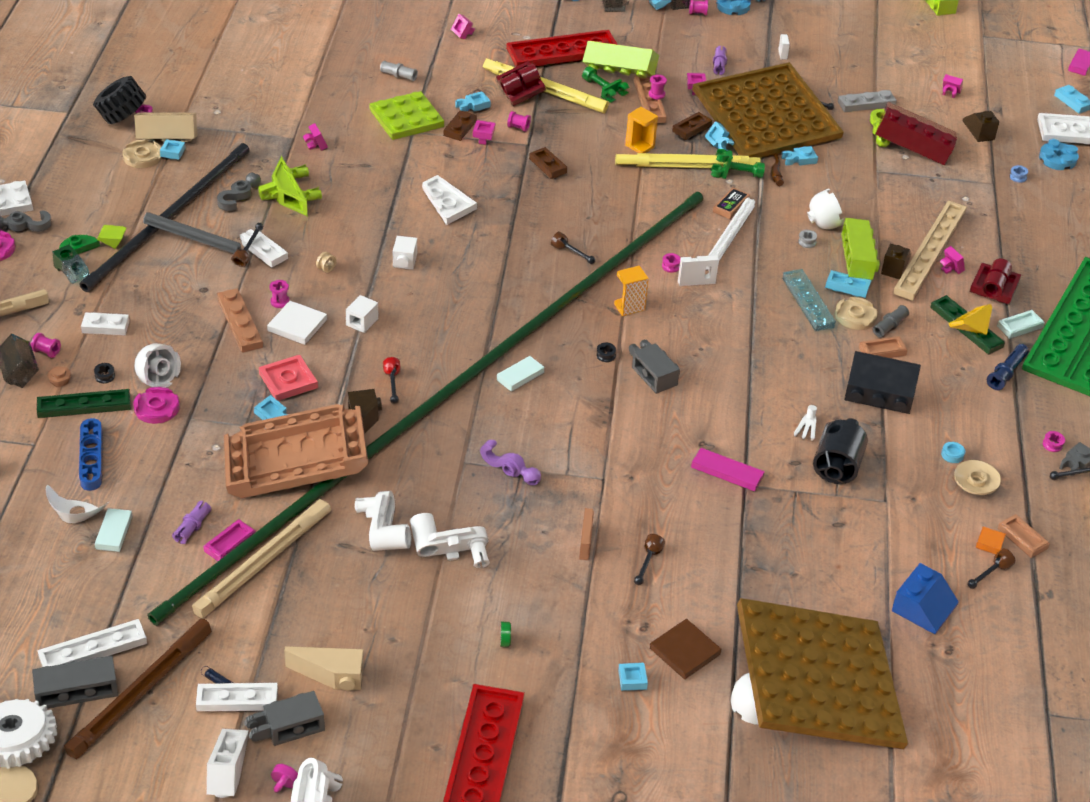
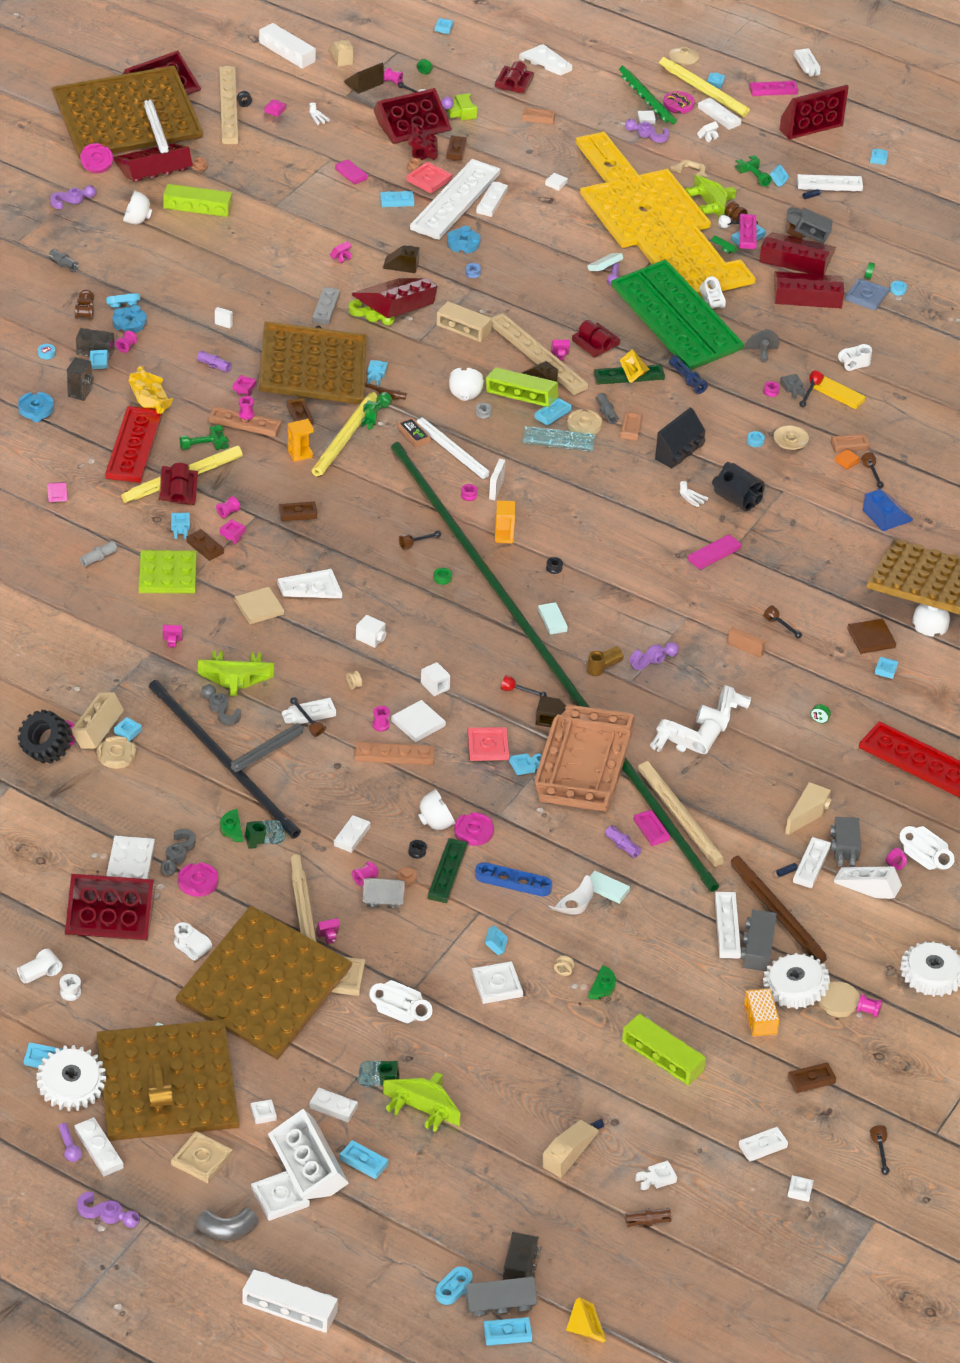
camera: 65 degrees left, 0 degrees up
lime slope [97,225,127,249] -> none
brick [582,41,660,78] -> none
dark grey hinge [628,339,680,394] -> none
medium azure plate [705,121,734,151] -> none
light aqua tile [997,310,1045,339] -> none
none -> yellow plate [128,366,173,414]
none -> tan tile [235,587,284,624]
none -> green tile [433,568,452,585]
none -> tan brick [437,301,492,342]
none -> pearl gold piece [587,646,624,676]

